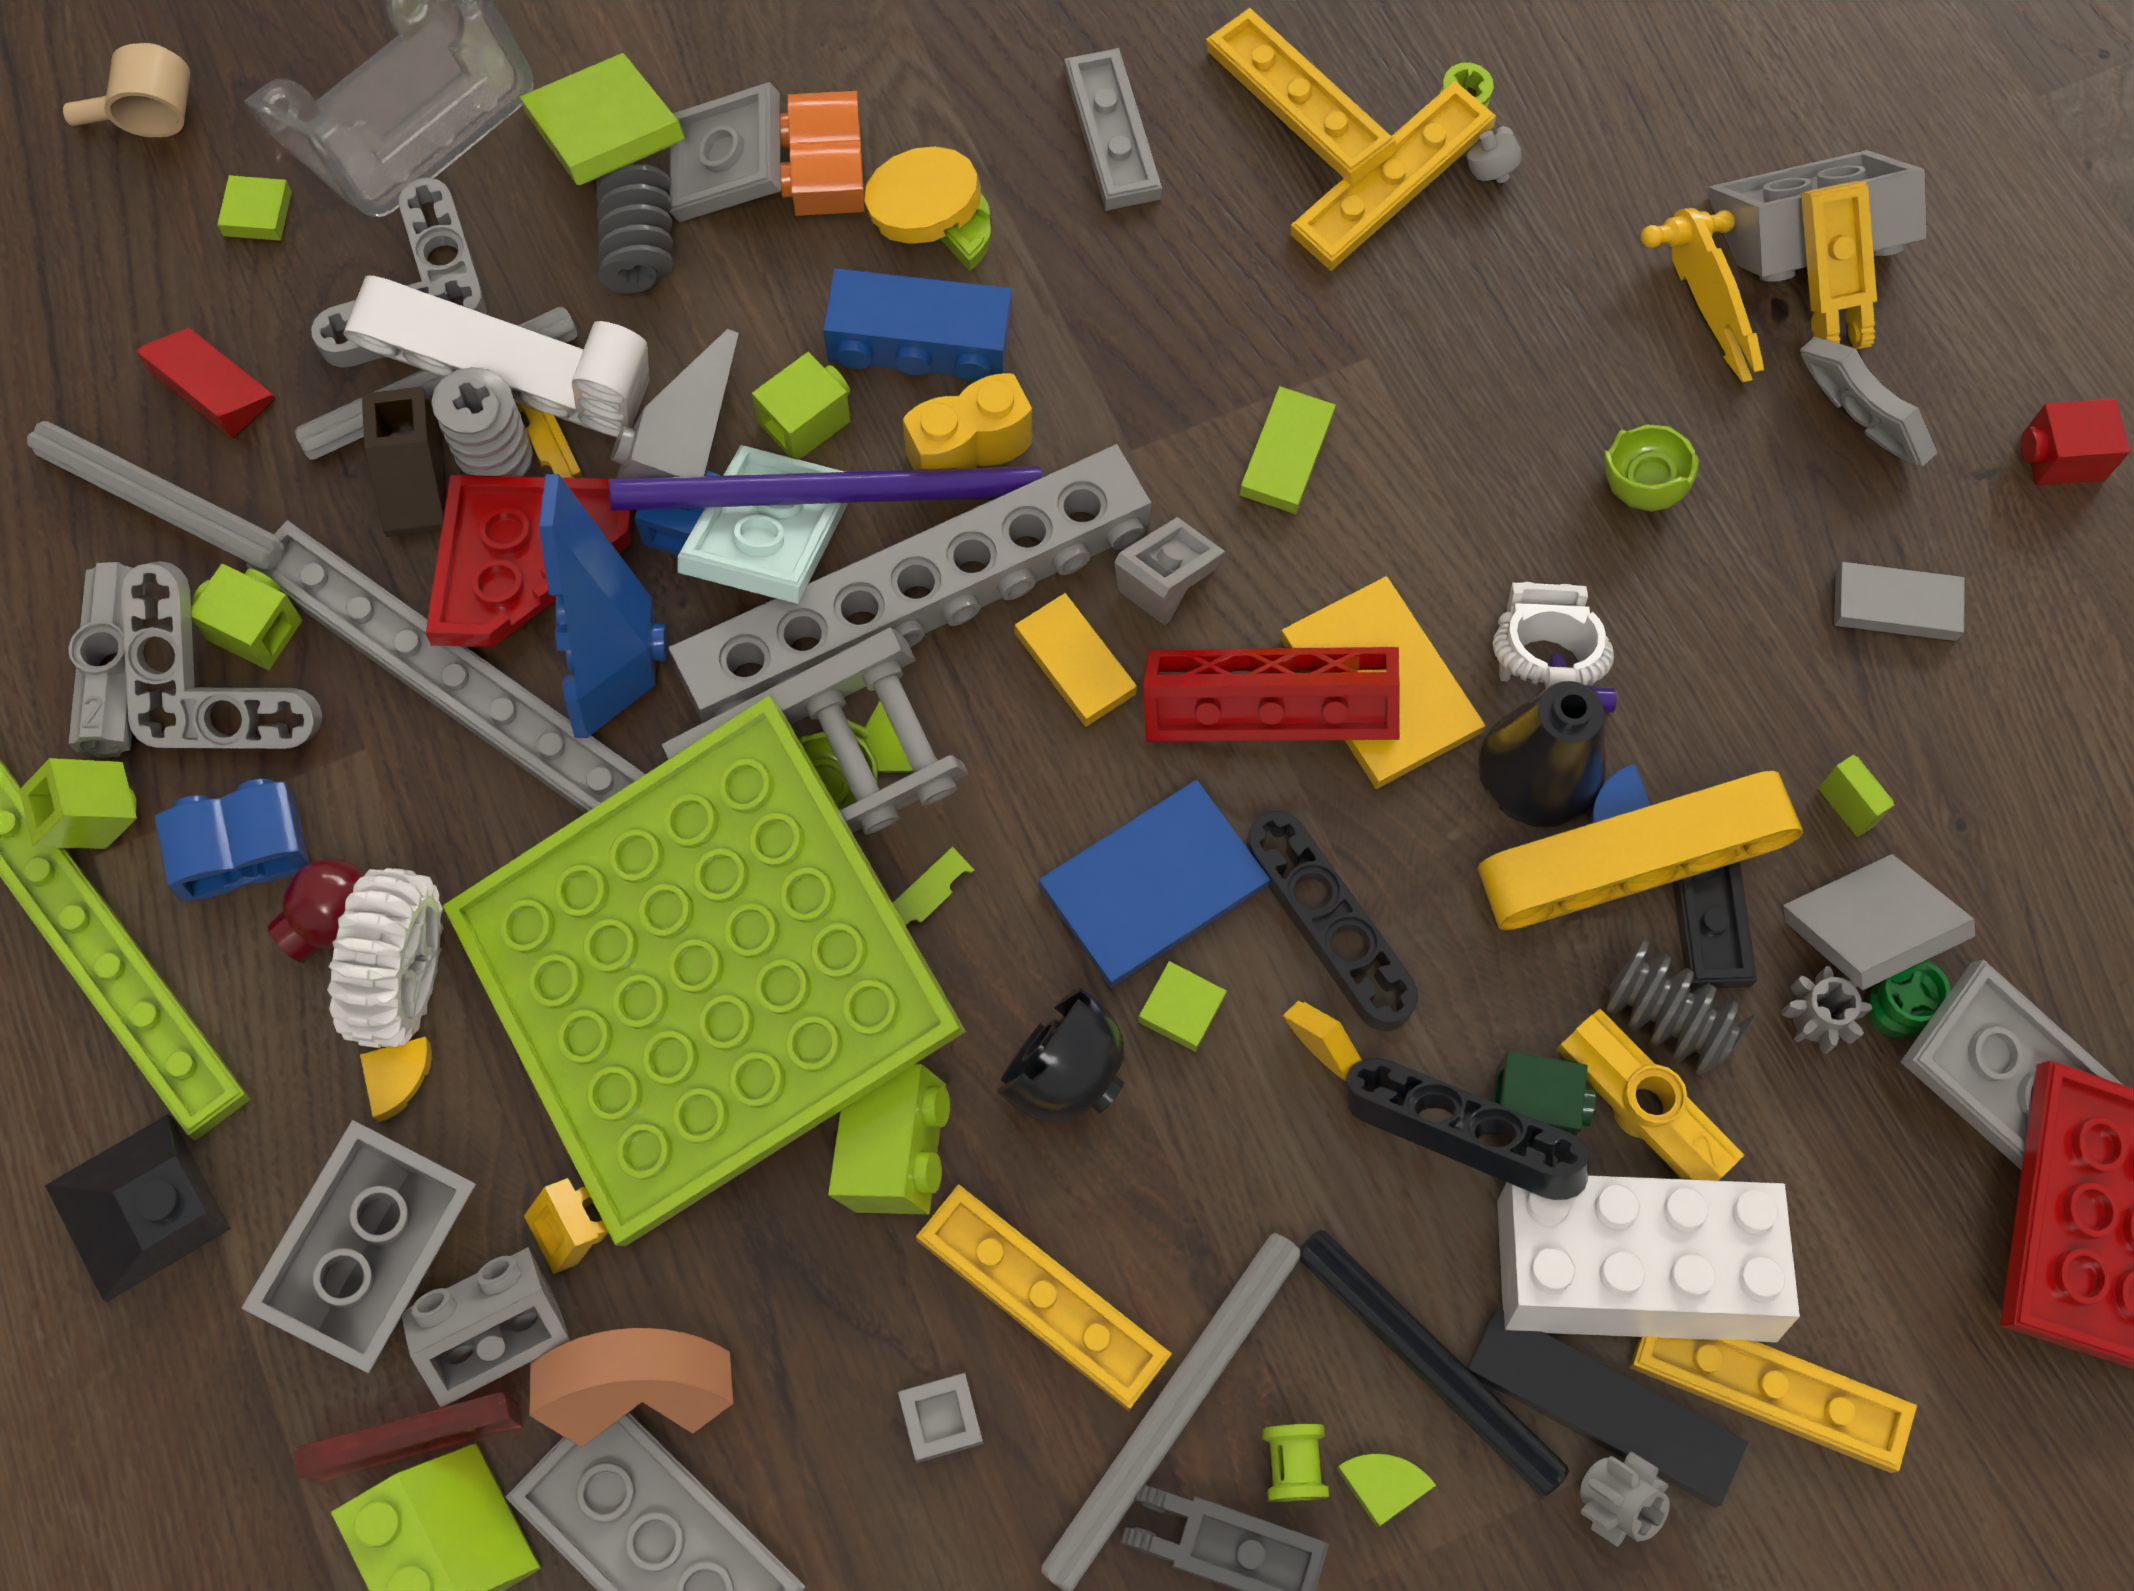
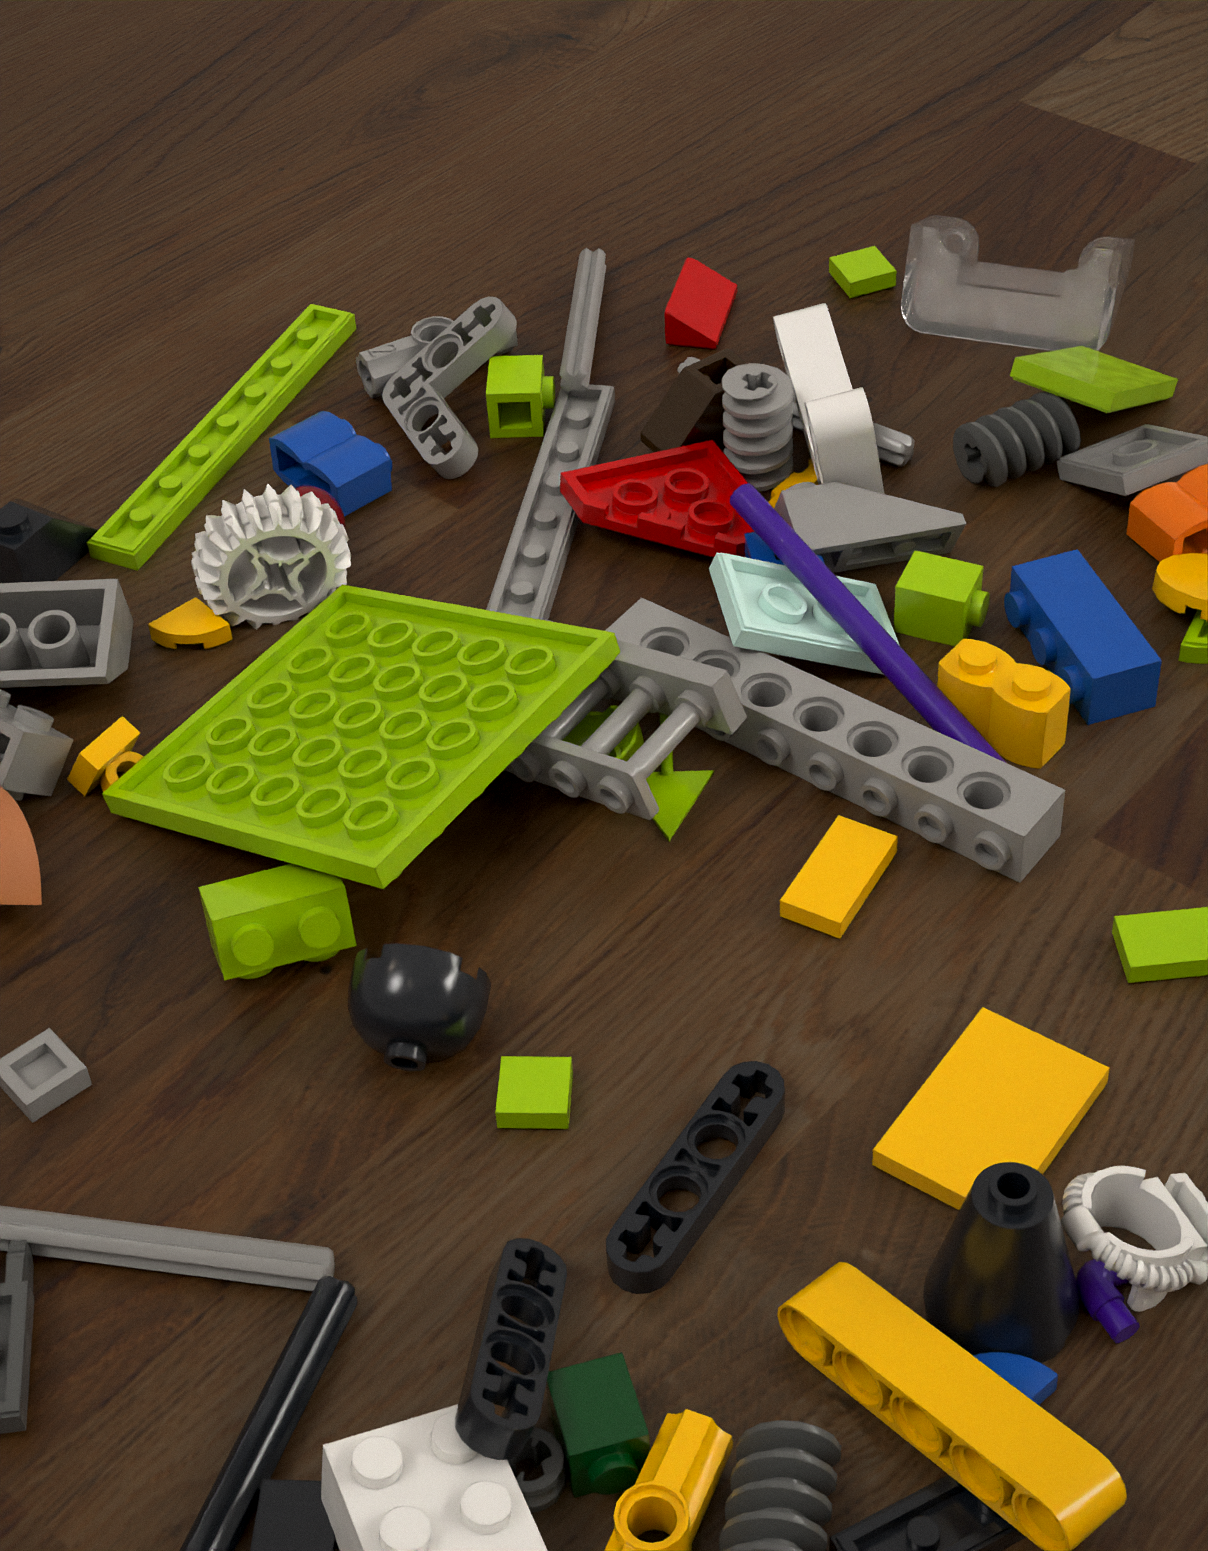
camera: 70 degrees right, 25 degrees down
lime brick [19,758,137,849] -> none
tan piece [63,43,190,137] -> none
light grey beam [311,178,487,368] -> none
blue wedge [539,474,669,738] -> none
lime piece [893,847,974,926] -> none
yellow tile [916,1184,1172,1411] -> none
blue tile [1038,780,1271,989] -> none
light grey slope [1114,517,1225,625] -> none
red fence [1143,647,1400,742] -> none
lime bush [1262,1424,1329,1502] -> none
yellow tile [1282,1000,1362,1082] -> none
lime tile [1336,1454,1436,1528] -> none

